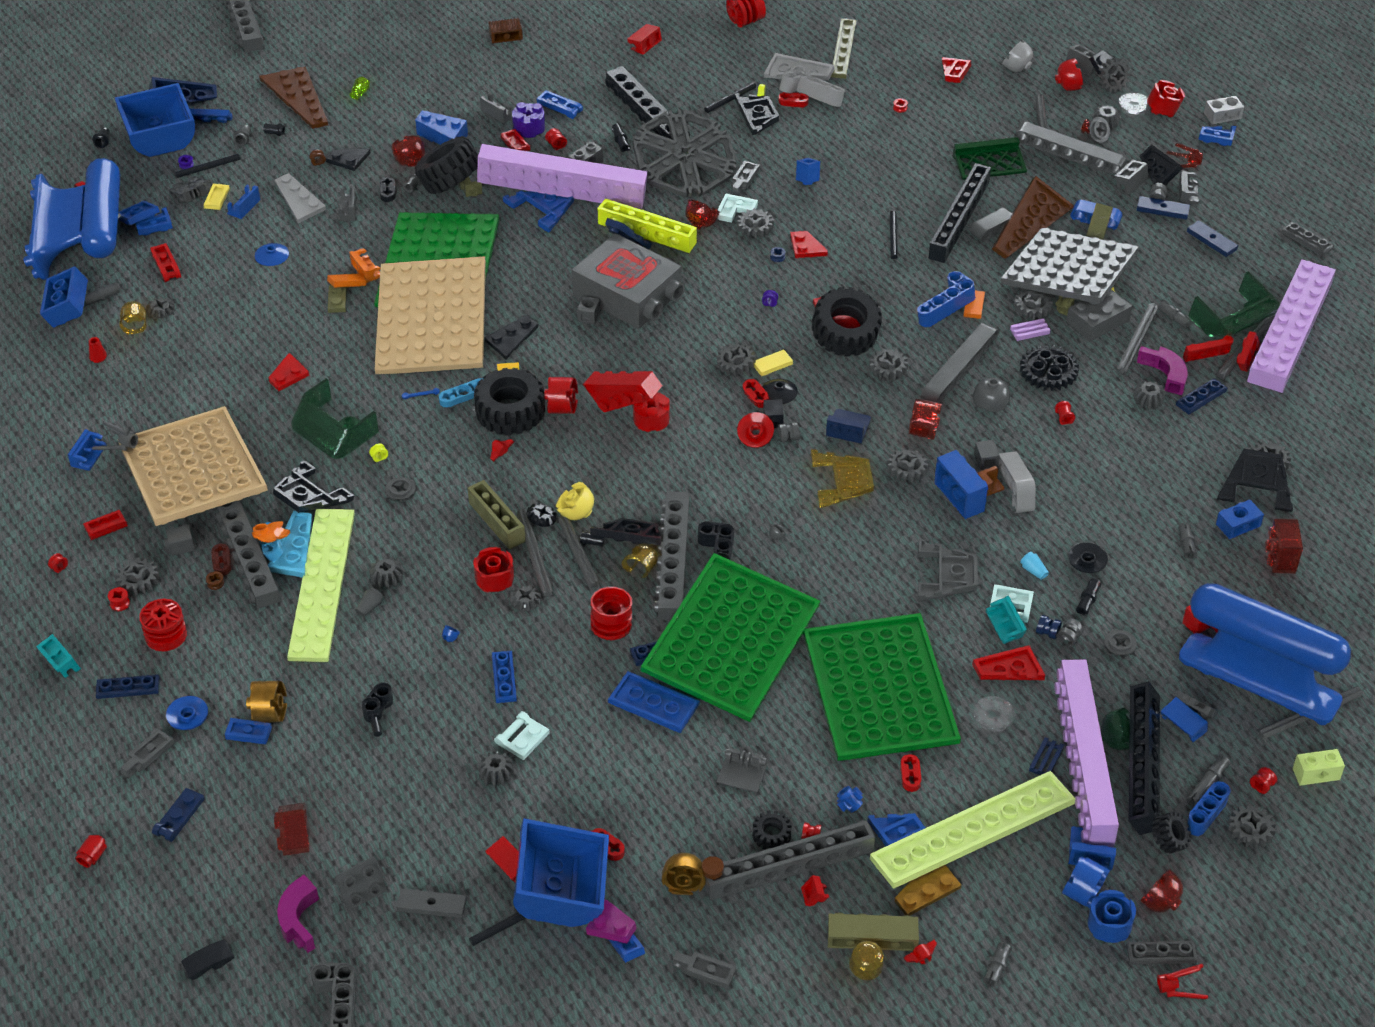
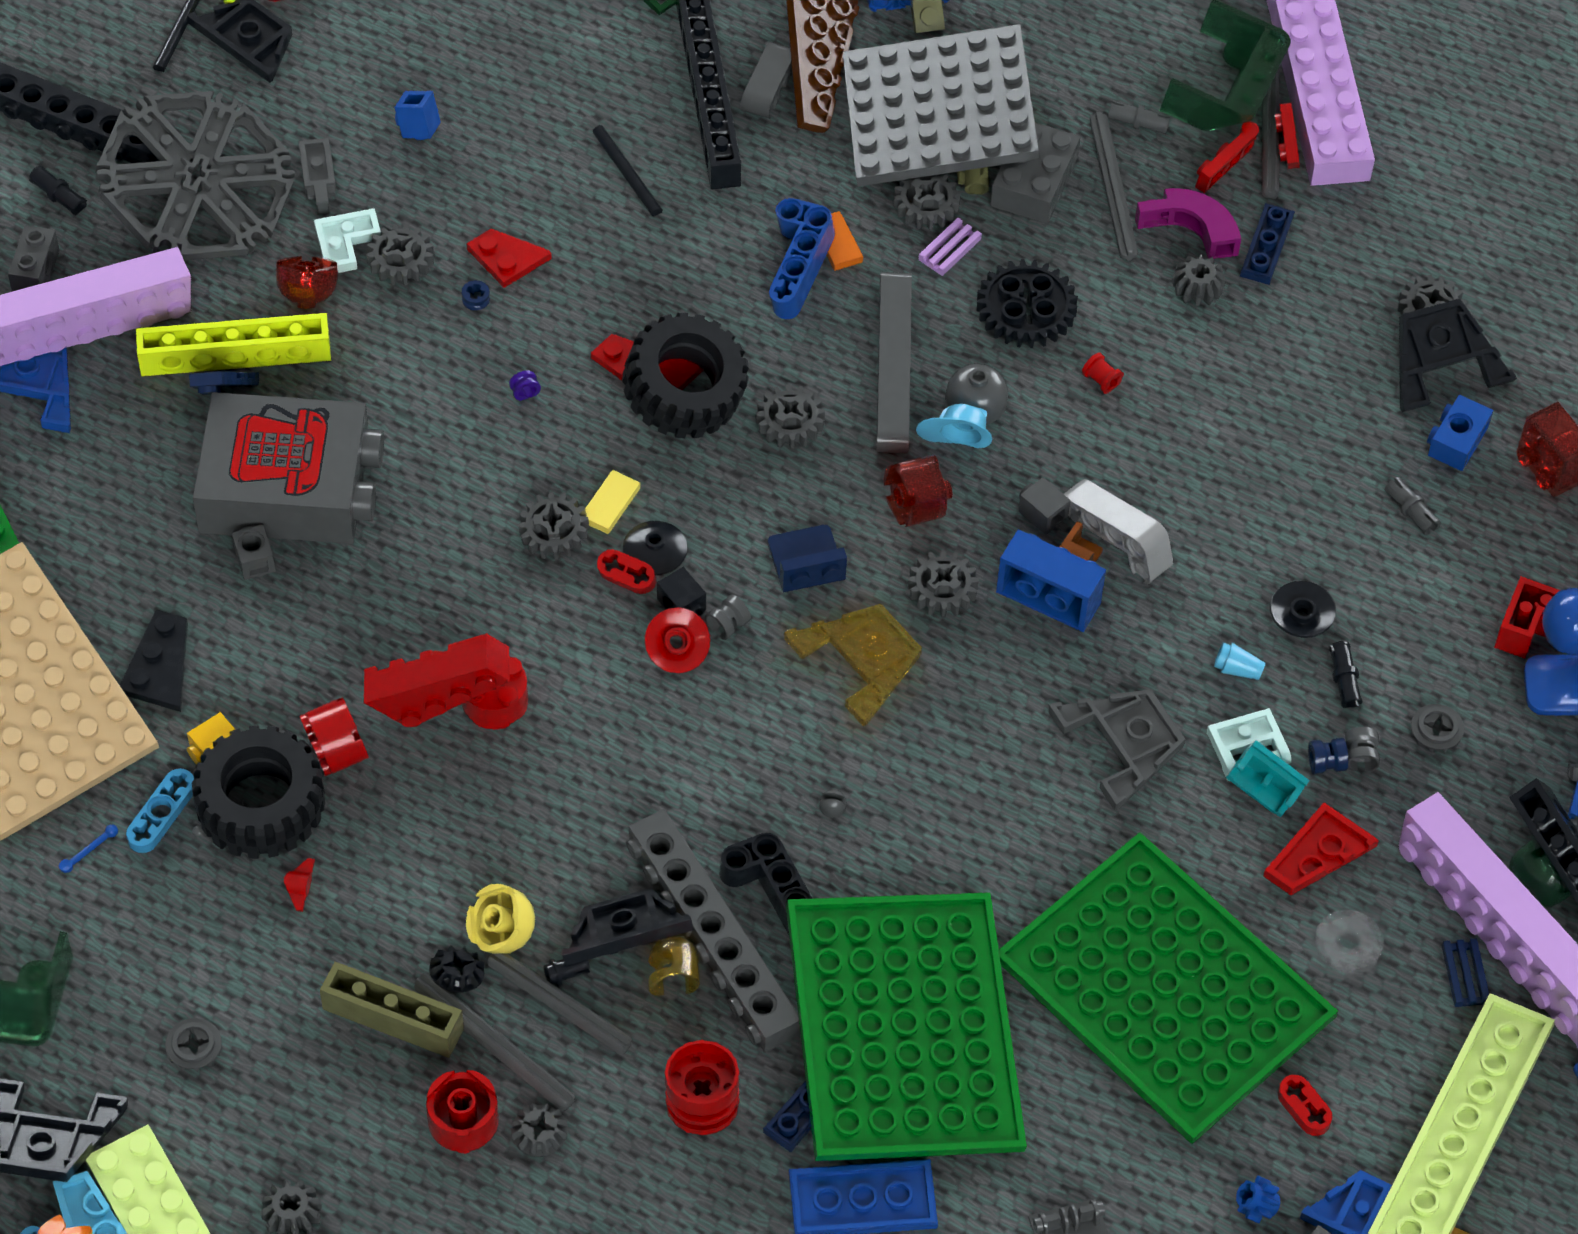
camera: 35 degrees left, 10 degrees up
neon yellow bush [369,444,388,462] -> none
none -> medium azure piece [916,404,993,448]

